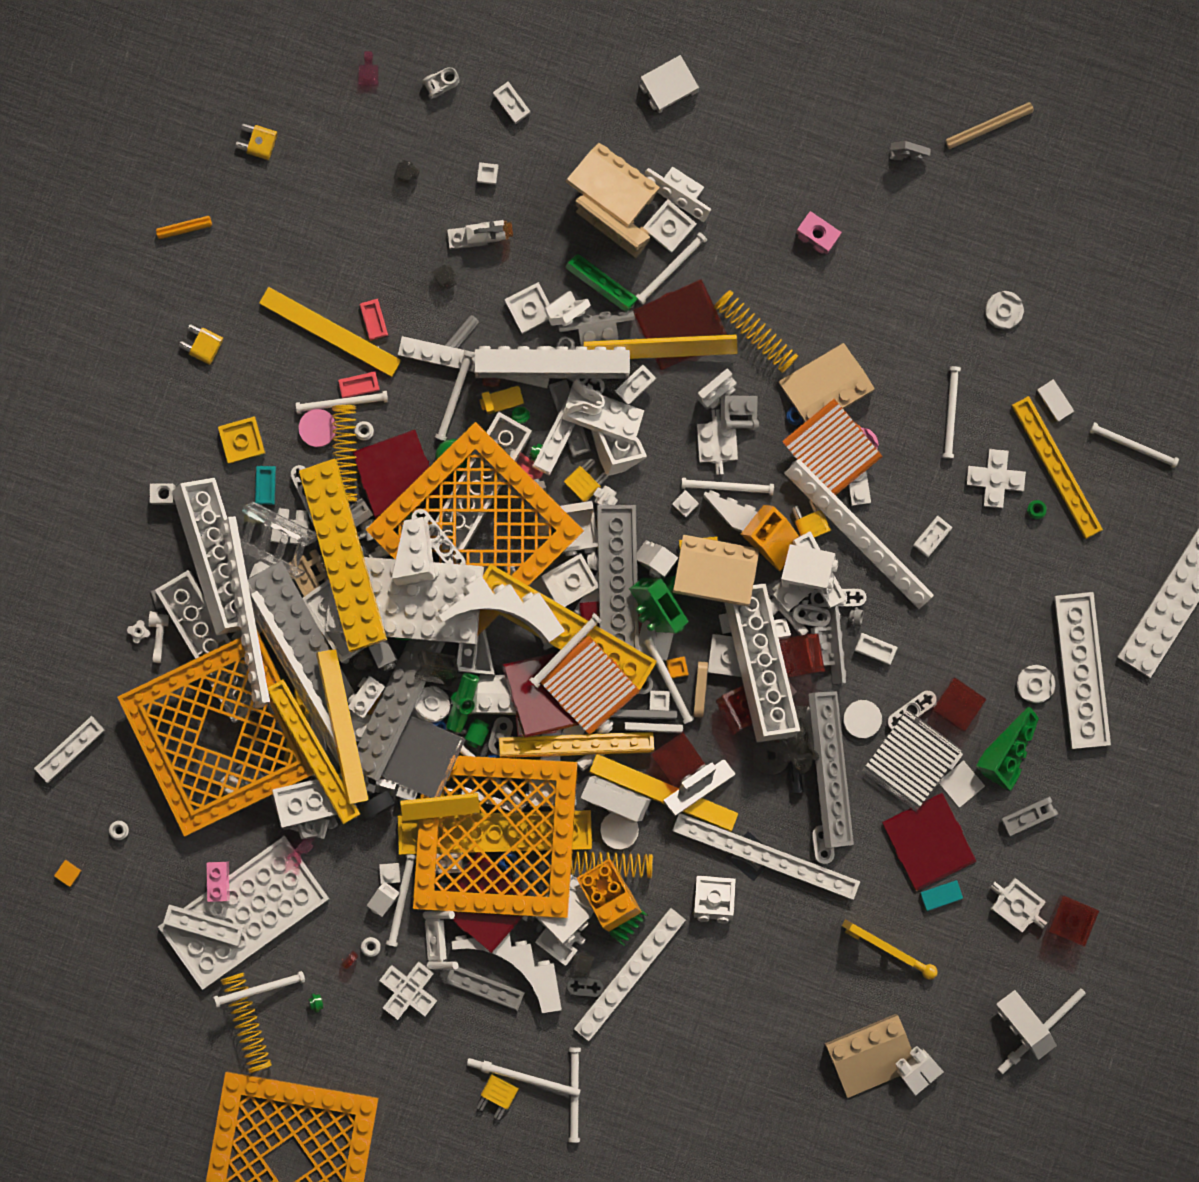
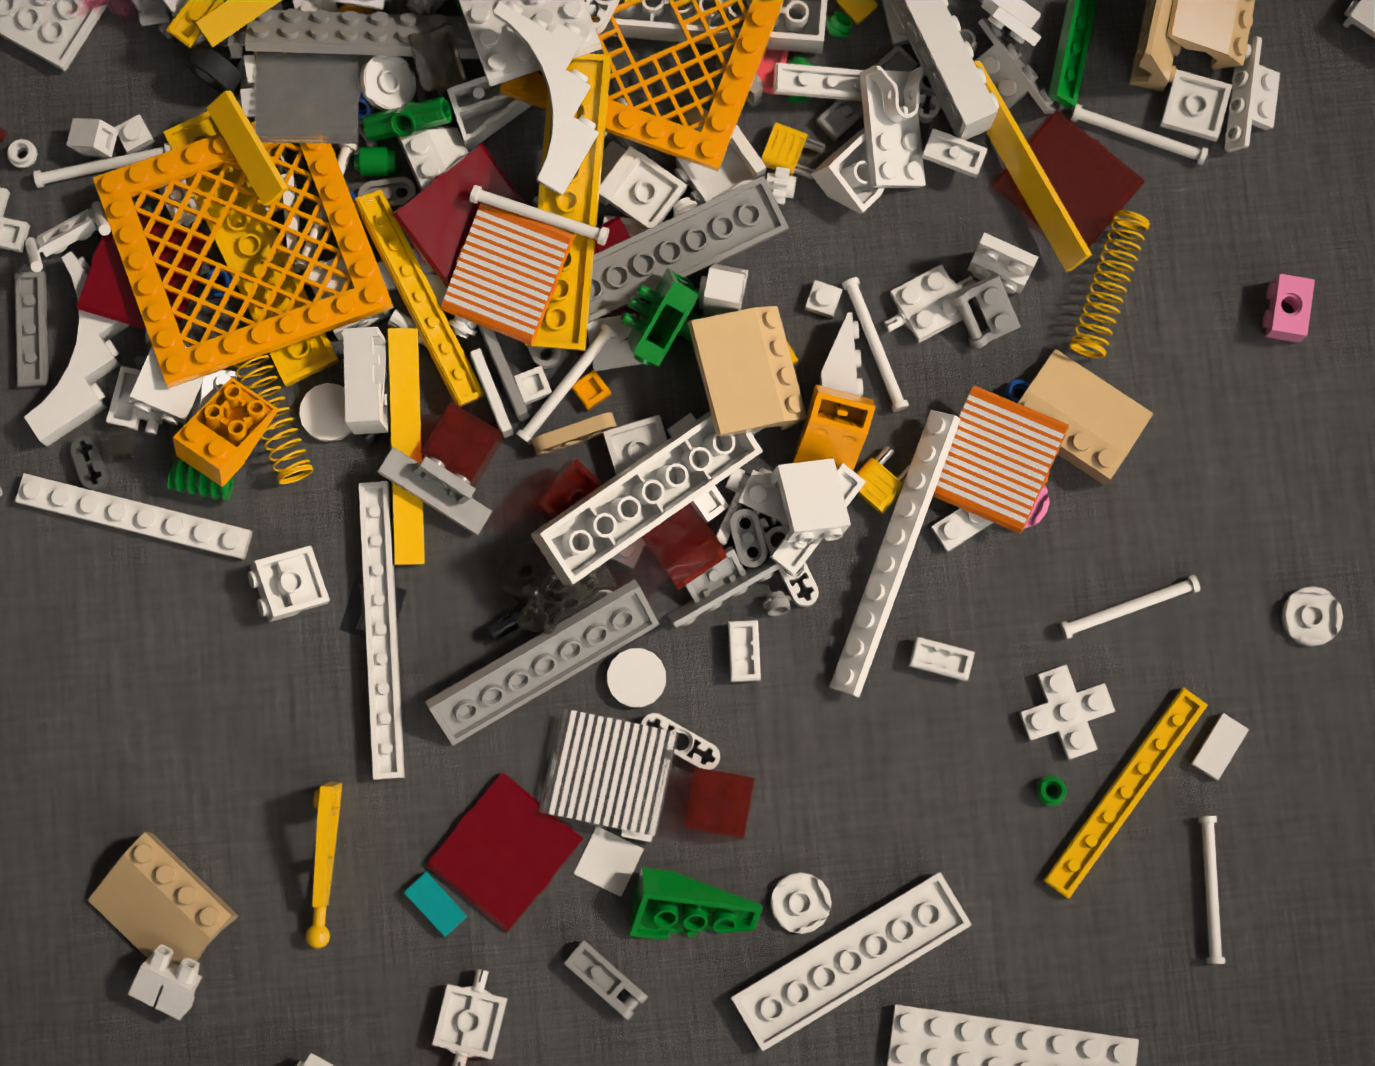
camera: 65 degrees right, 5 degrees down
white plate [812,825,834,864] -> none

